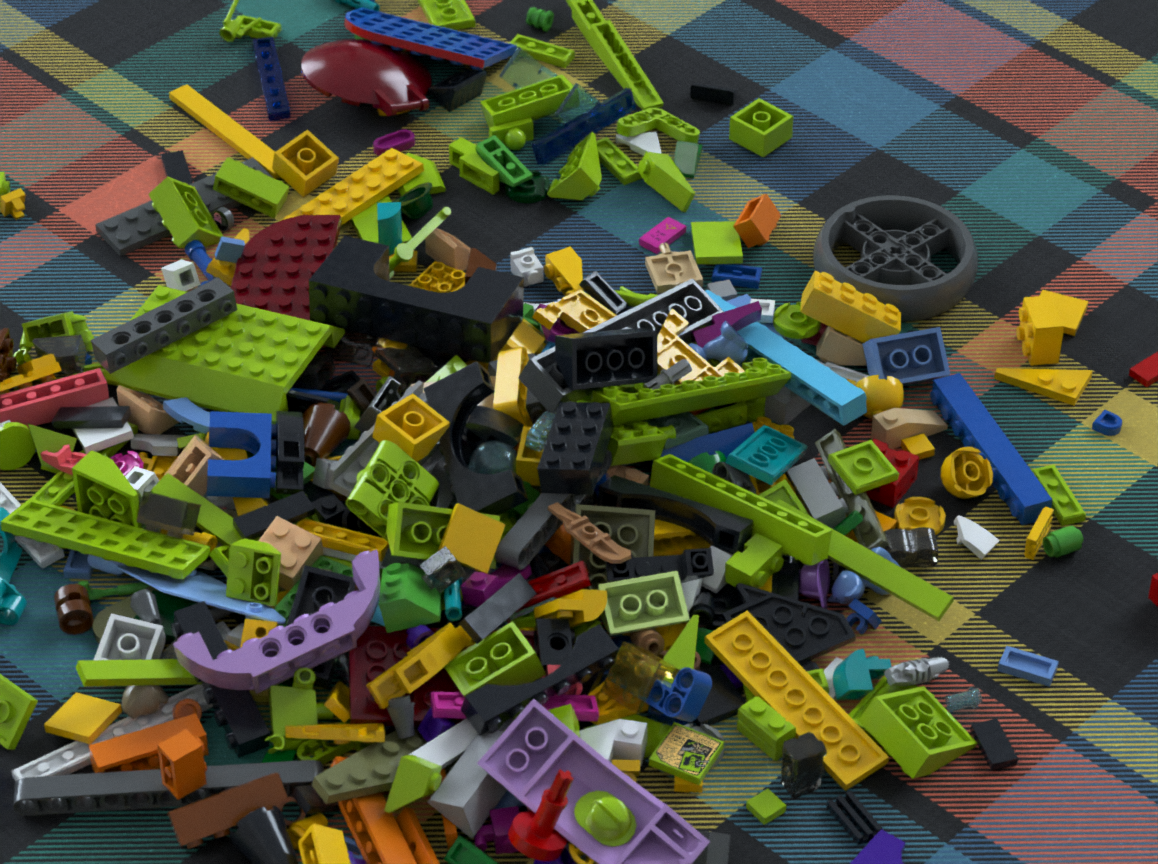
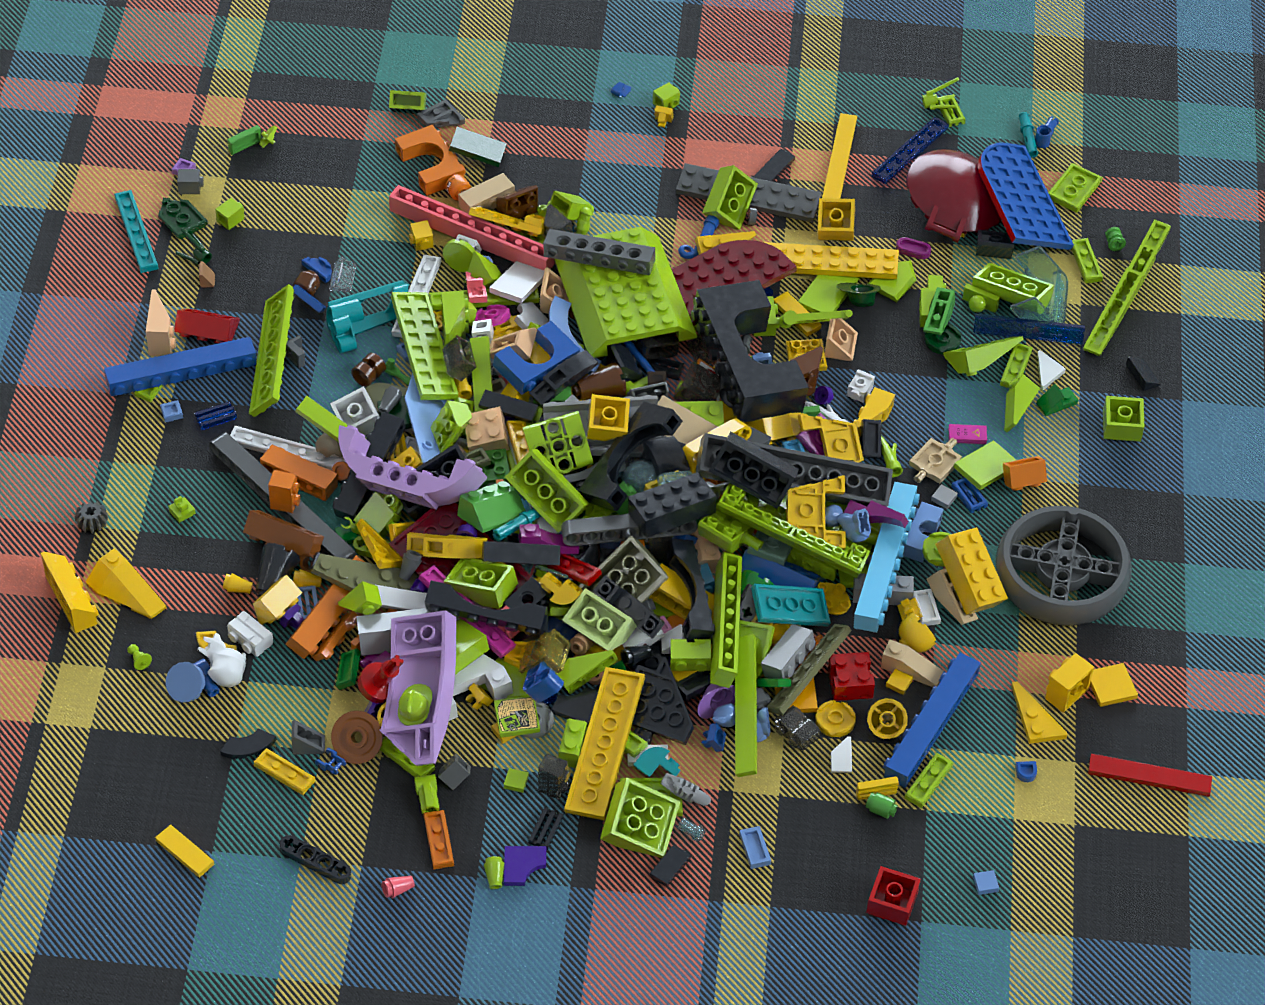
camera: 50 degrees right, 10 degrees up
yellow tile [44,692,123,745] -> none
black tile [52,406,131,429] -> none
white brick [161,259,201,291] -> none
lime brick [213,157,289,219] -> none
medium blue tile [215,236,245,263] -> none
teal brick [377,202,402,256] -> none
clear smoke brick [420,546,468,593] -> none
yellow tile [437,503,506,574] -> none
medium nougat piece [547,502,631,564] -> none
lime beam [616,108,700,143] -> none
light grey axle [643,359,692,389] -> none
white tile [750,299,775,323] -> none
lime tile [827,440,899,495] -> none
medium blue brick [862,327,951,386] -> none

